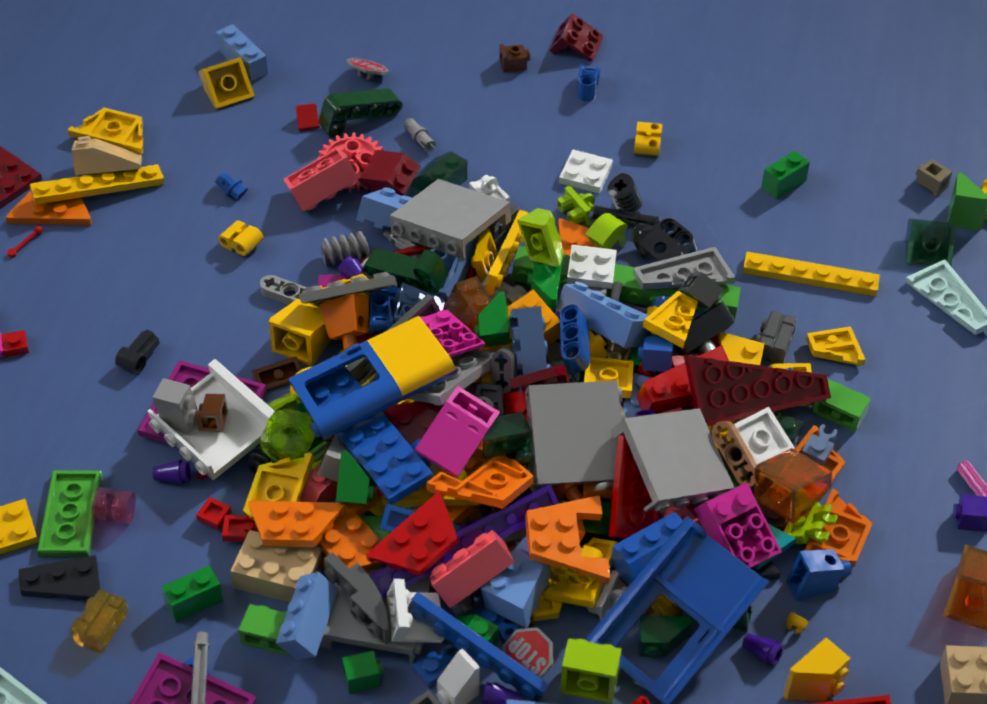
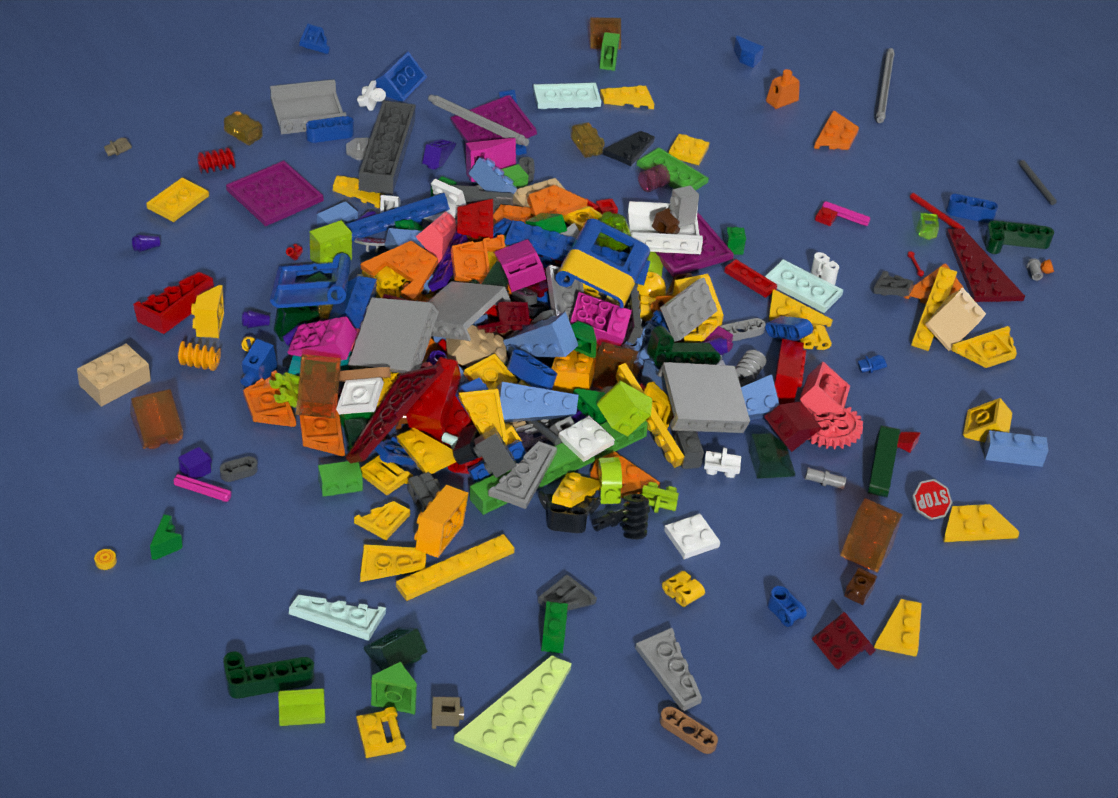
camera: 130 degrees right, 5 degrees down
black piece [115,329,160,374] -> none
green brick [161,565,223,623] -> none
sand blue plate [801,424,837,466] -> none
none -> light orange piece [178,341,221,371]
none -> dark grey beam [220,456,258,482]
none -> yellow wing [360,544,427,582]
none -> light orange brick [414,485,469,558]
none -> yellowish green wing [454,656,572,767]
none -> dark pink slope [466,138,516,182]
none -> dark grey beam [519,157,535,183]
none -> dark grey wing [538,575,597,611]
none -> yellow wing [552,472,600,508]
none -> light grey wing [635,628,702,711]
none -> medium nougat beam [660,707,718,754]
none -> green slope [722,227,746,255]
none -> red plate [724,259,777,298]
none -> light aqua plate [765,260,843,313]
none -> blue beam [765,316,813,341]
none -> yellow wing [769,289,833,328]
none -> red wedge [774,339,807,405]
none -> white piece [811,252,839,285]
none -> clear orange slope [840,498,903,573]
none -> dark grey wing [874,271,914,297]
none -> yellow wing [874,599,922,657]
none -> yellow wing [943,504,1019,542]

